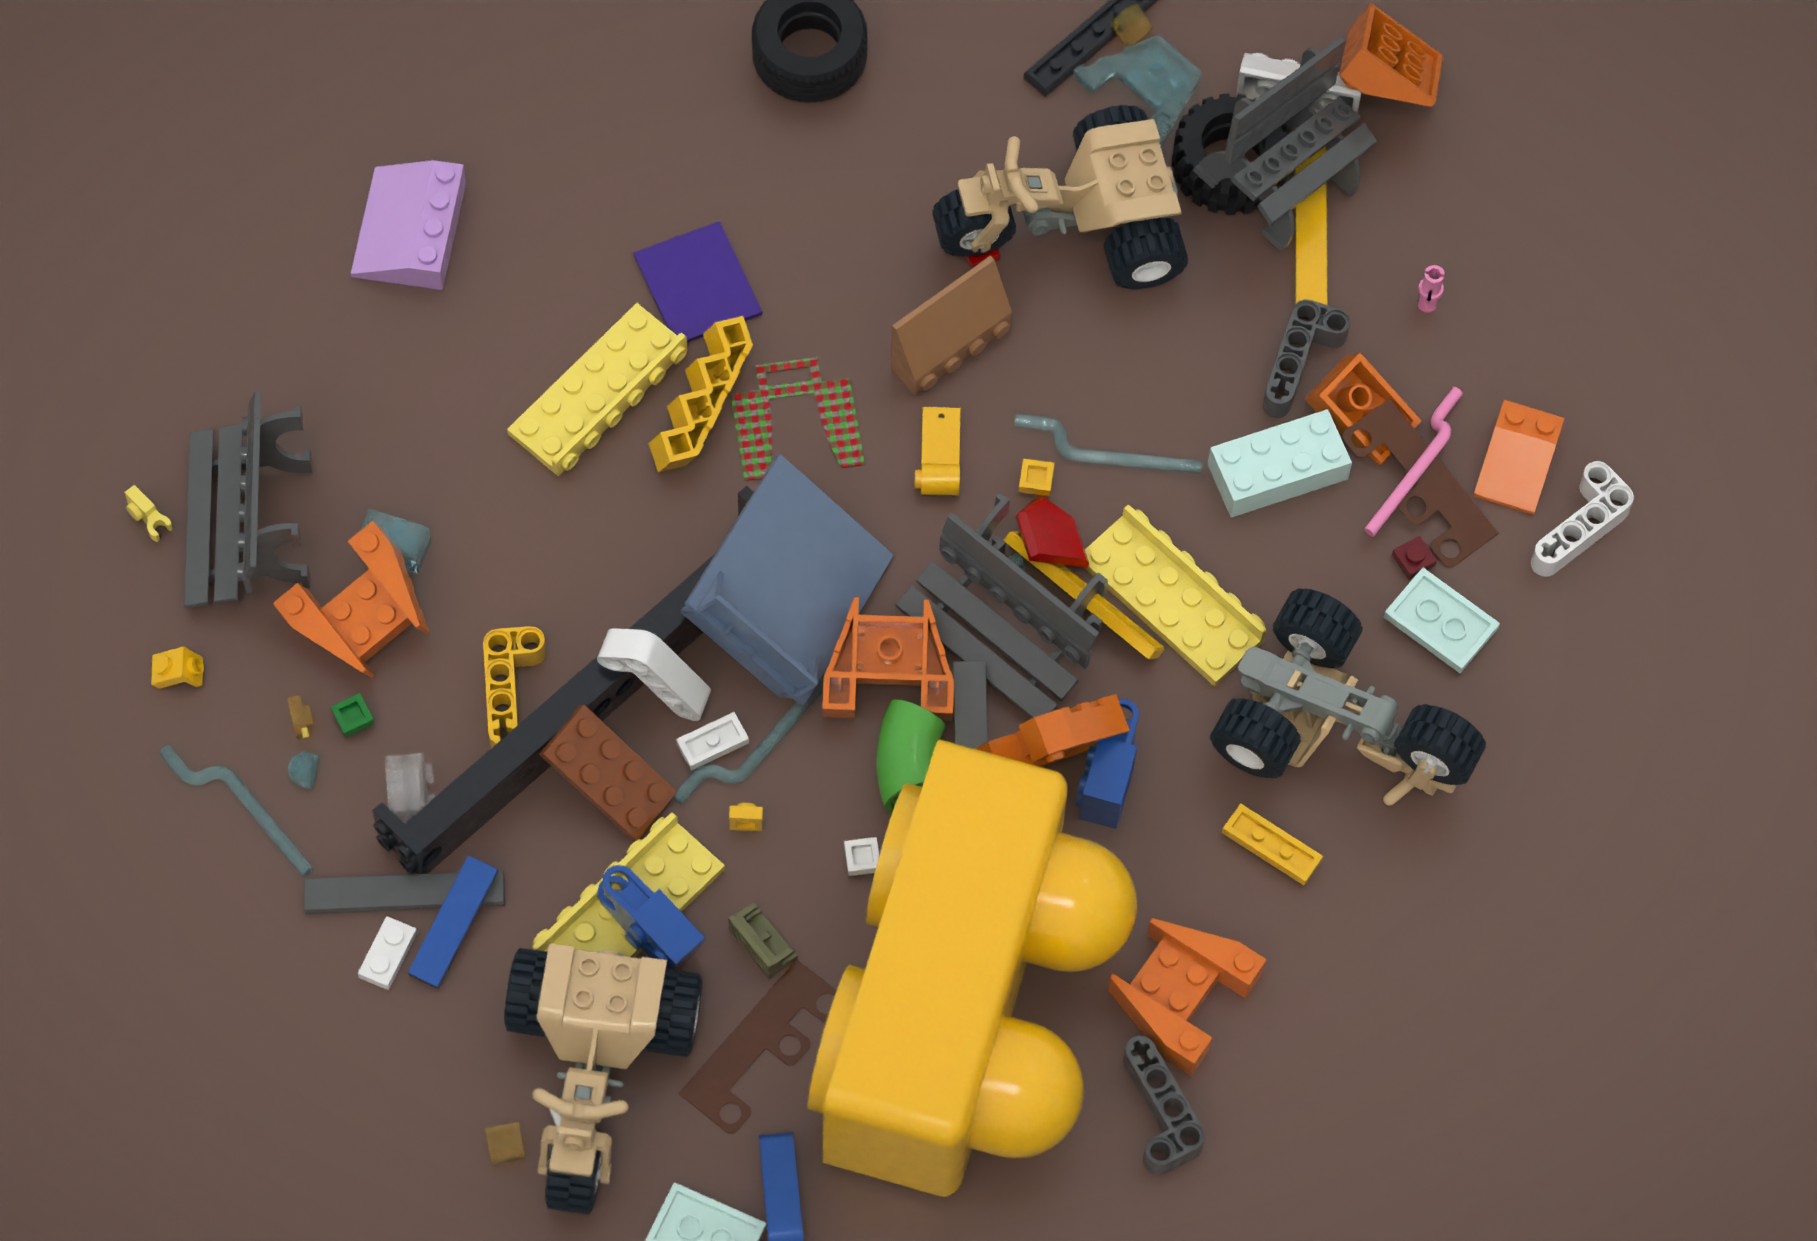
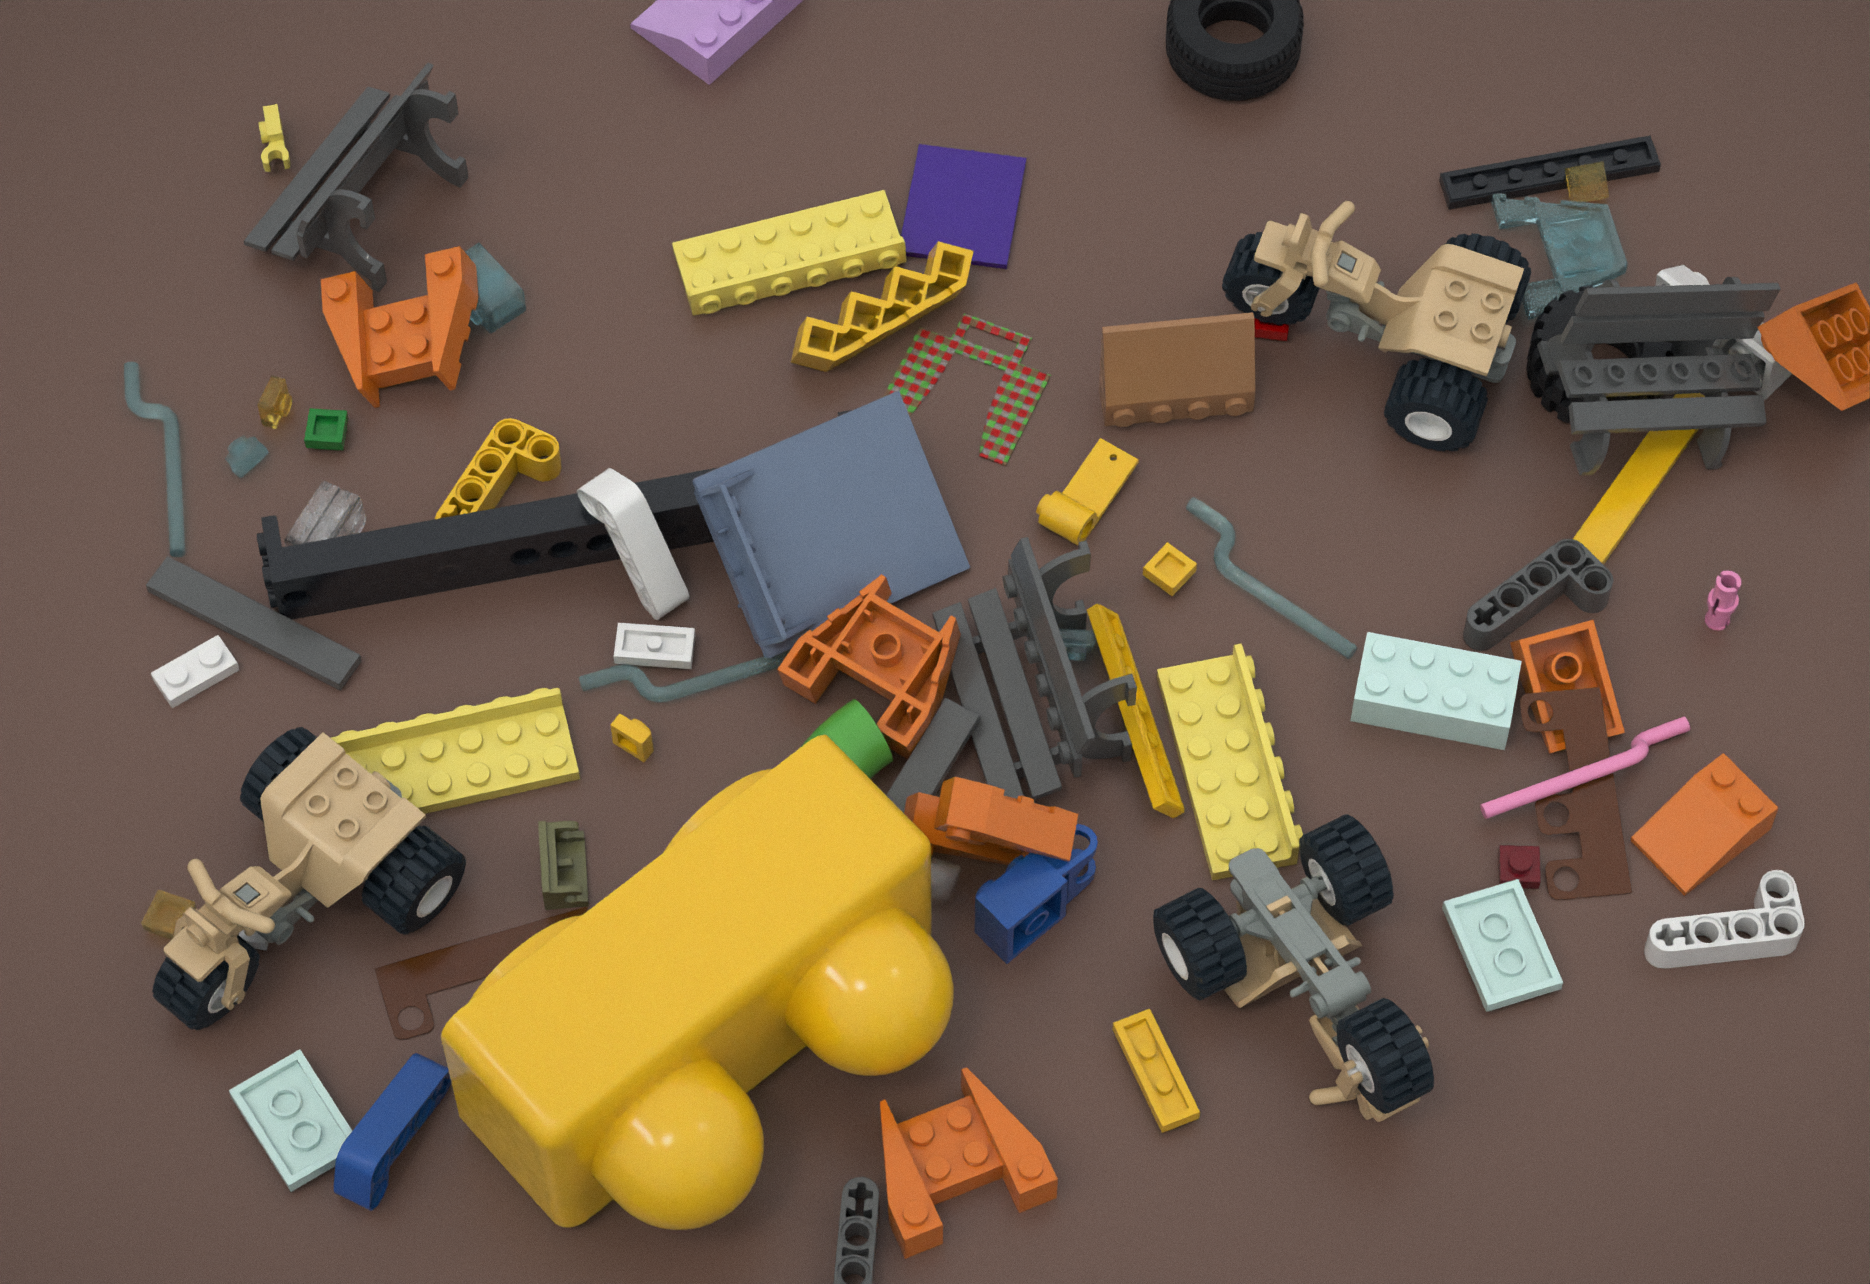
camera: 35 degrees right, 5 degrees down
yellow bracket [151,646,204,689] -> none
blue tile [408,855,498,989] -> none
dark orange plate [539,705,677,841] -> none
blue brick [597,865,705,970] -> none
red tile [1016,495,1089,568] -> none

